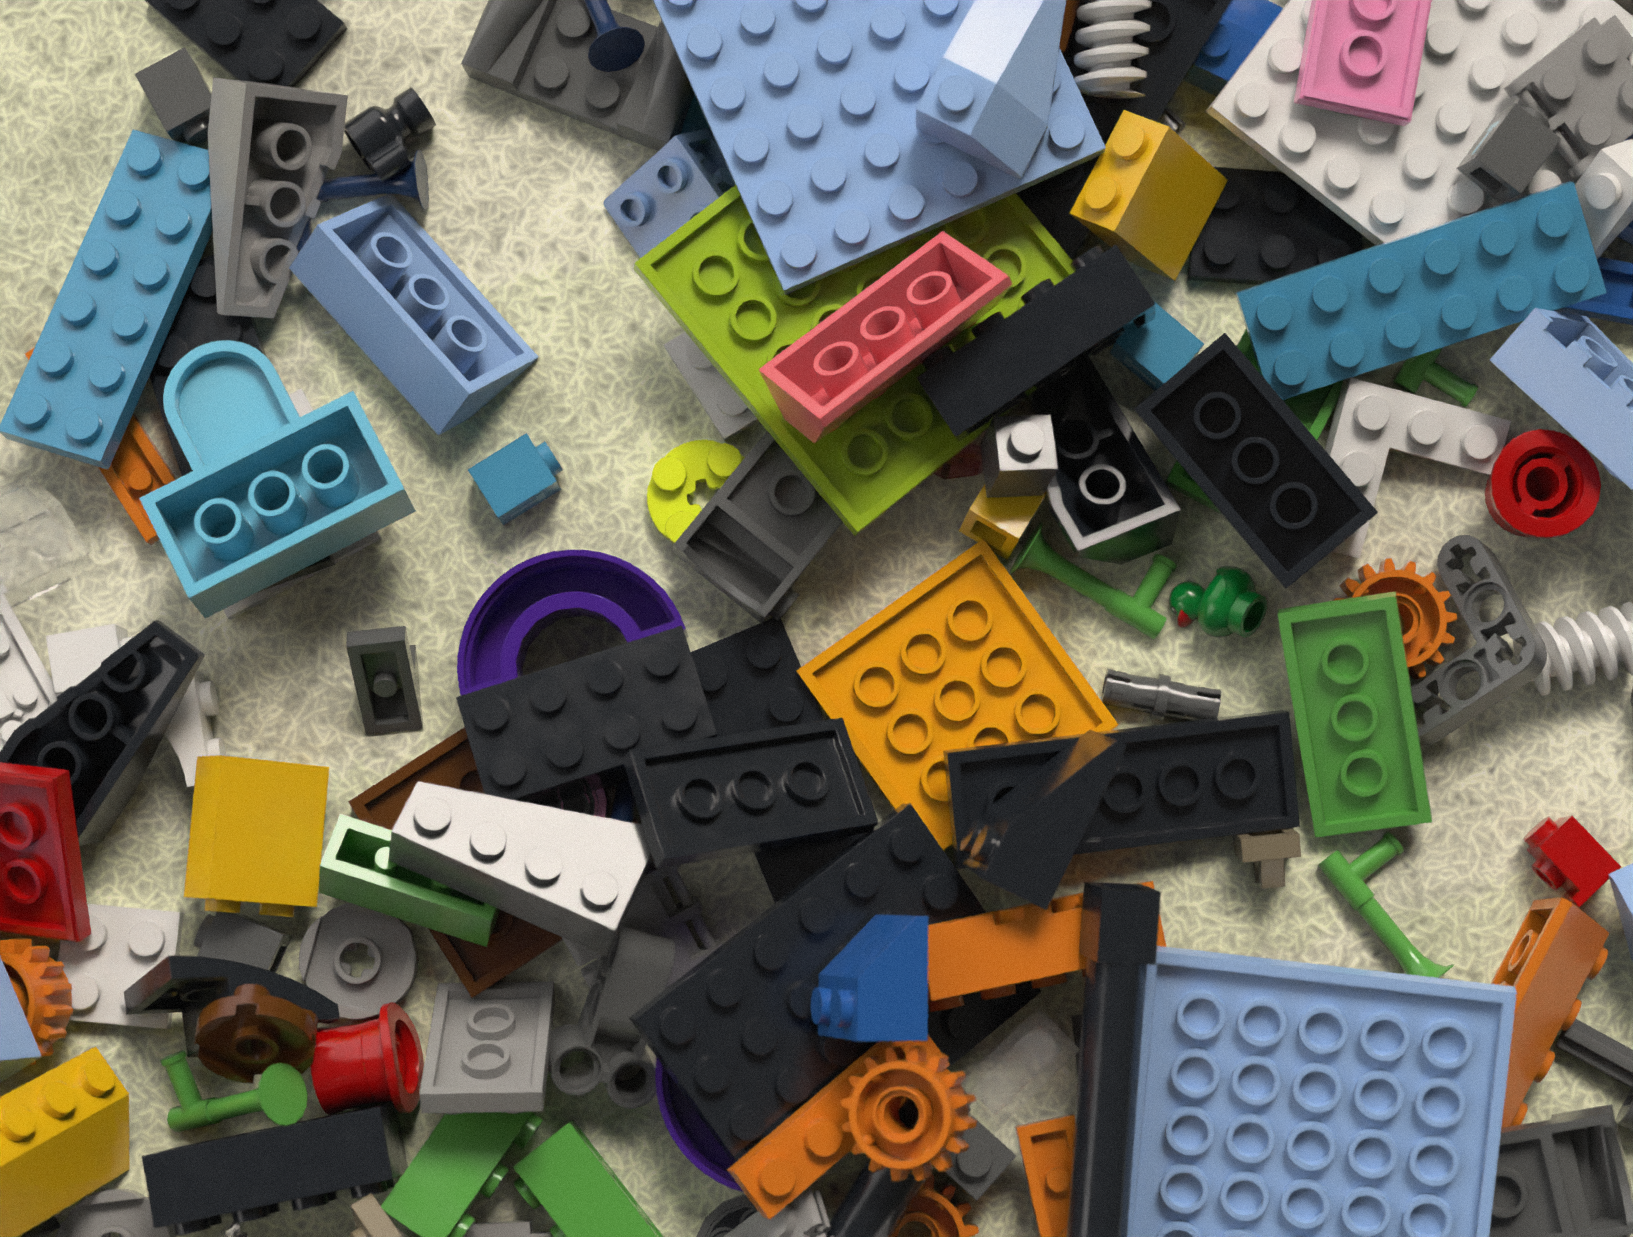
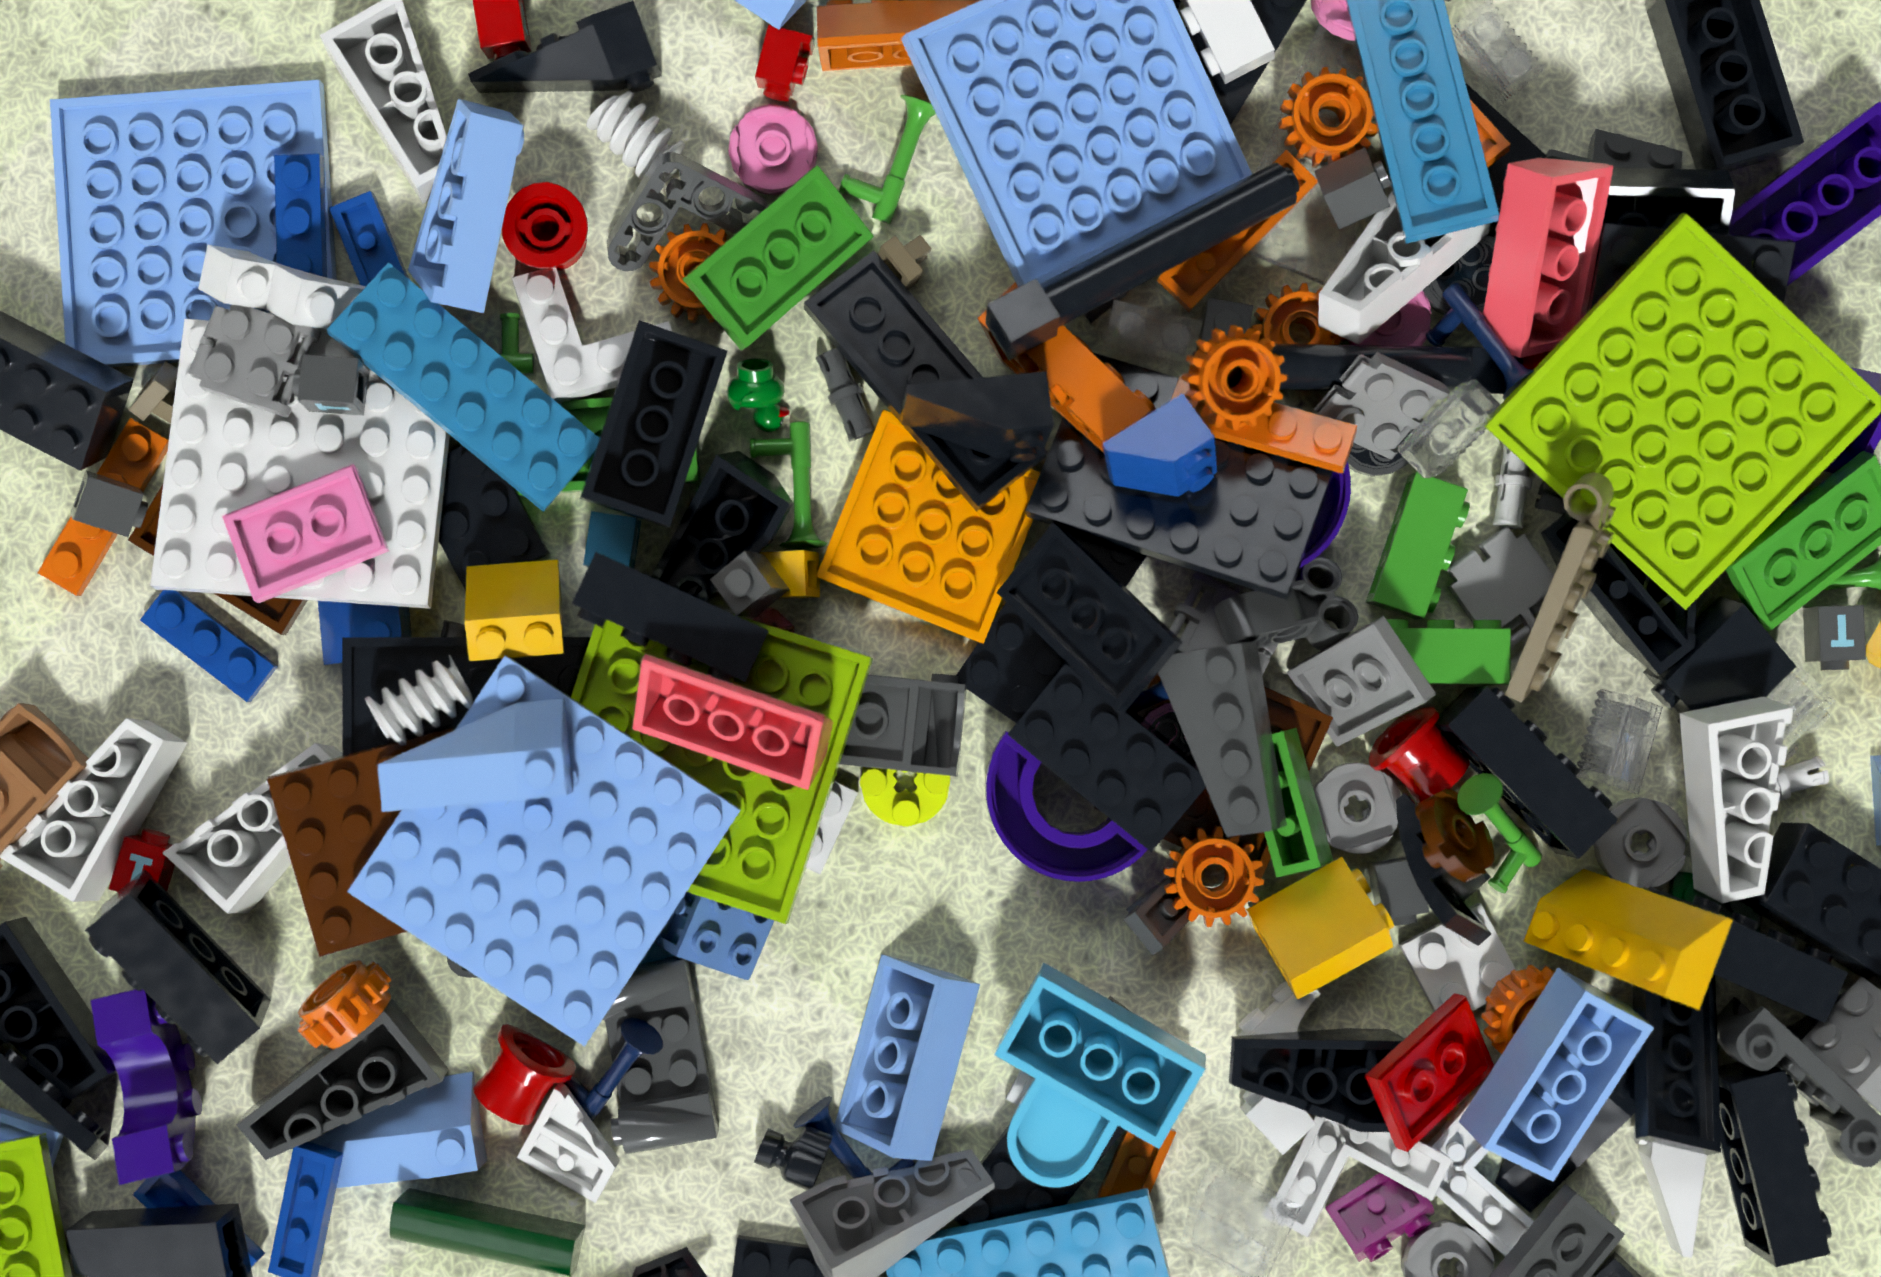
camera: 125 degrees left, 5 degrees up
dark azure brick [468,433,563,525] -> none
none -> bright pink tile [728,104,818,195]
none -> orange gear [1162,825,1264,927]

